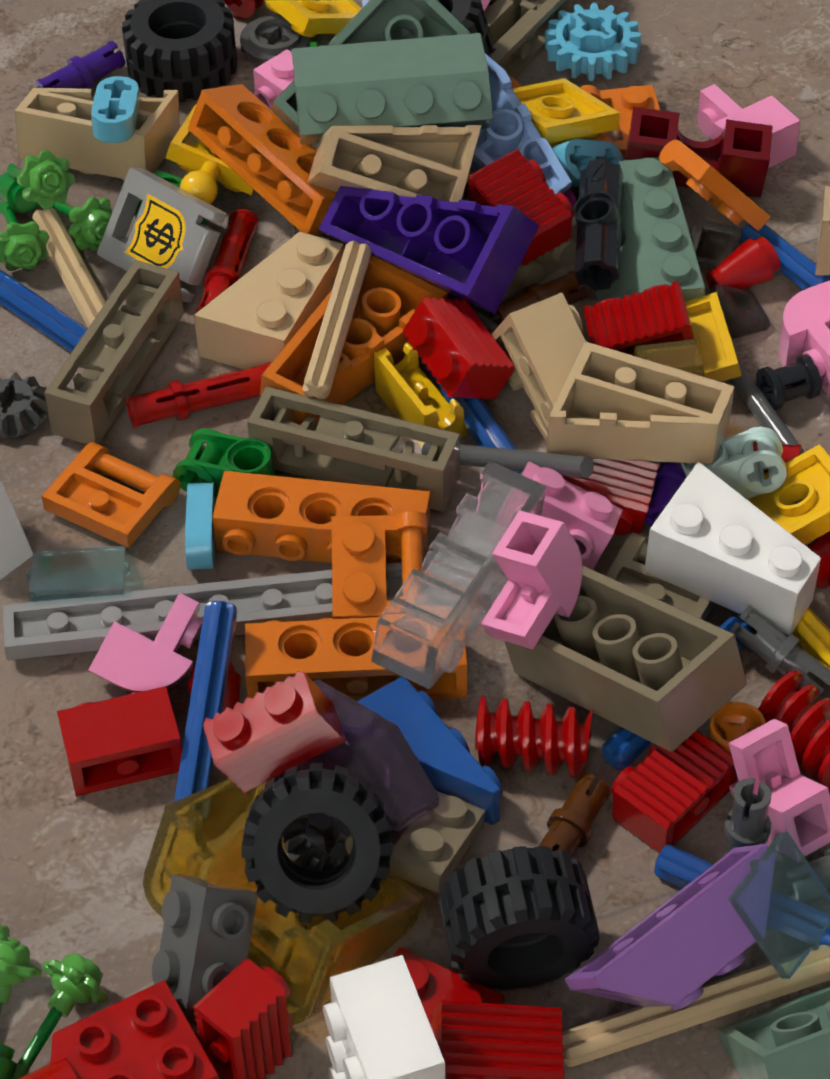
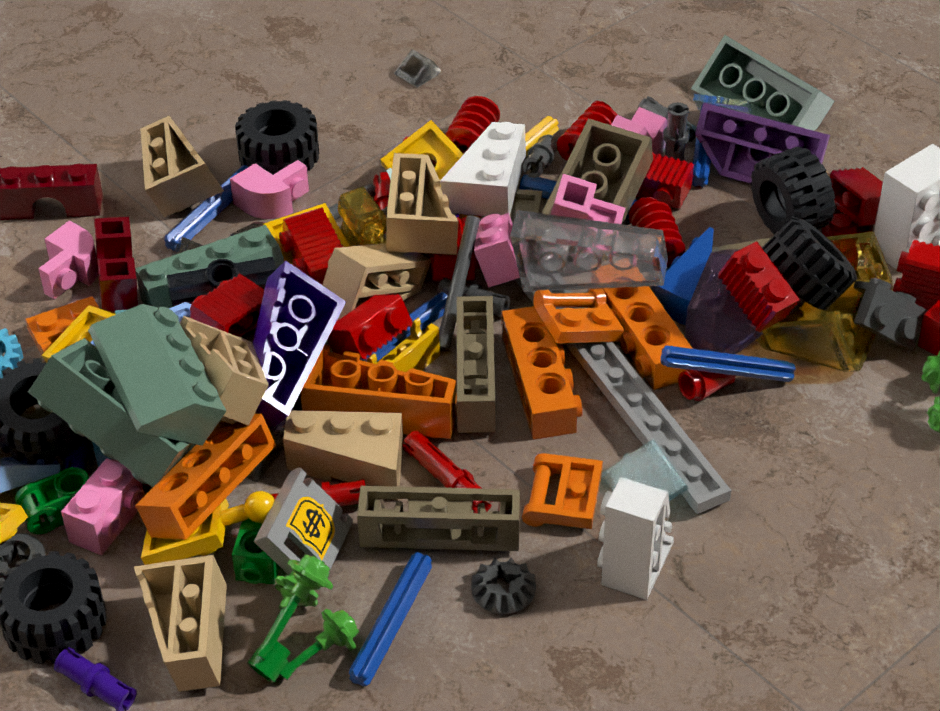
camera: 110 degrees left, 5 degrees down
tan axle [32,208,106,328] -> none
red brick [57,686,182,796] -> none
bright pink brick [88,592,203,693] -> none
medium azure beam [91,76,140,143] -> none
green piece [173,428,275,498] -> none
medium azure beam [185,483,216,570] -> none
tan axle [302,240,372,400] -> none
reddish brown pin [539,773,611,858] -> none
orange plate [659,139,771,231] -> none
red cone [706,237,781,298] -> none
black bush [756,354,822,410] -> none

